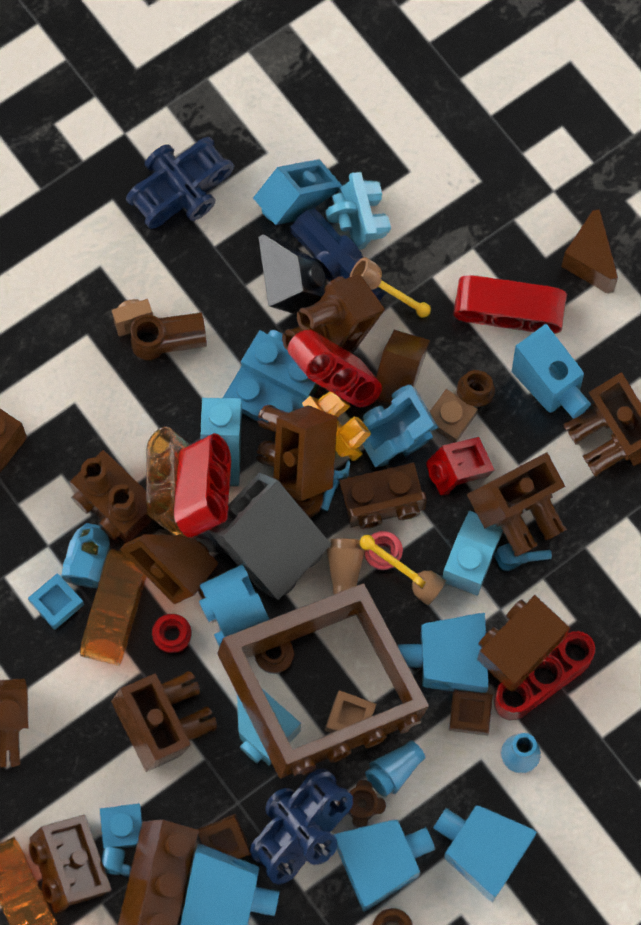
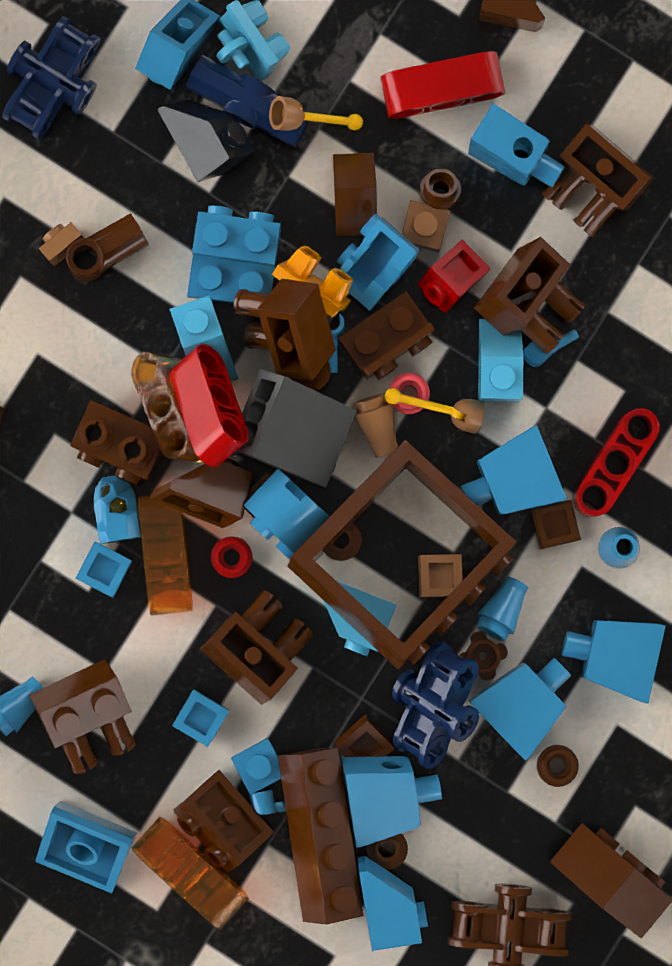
camera: 20 degrees left, 15 degrees up
reddish brown brick [282,274,385,353] -> none
red beam [288,330,382,407] -> none
reddish brown brick [477,595,570,692] -> none
none -> dark azure plate [172,689,230,747]

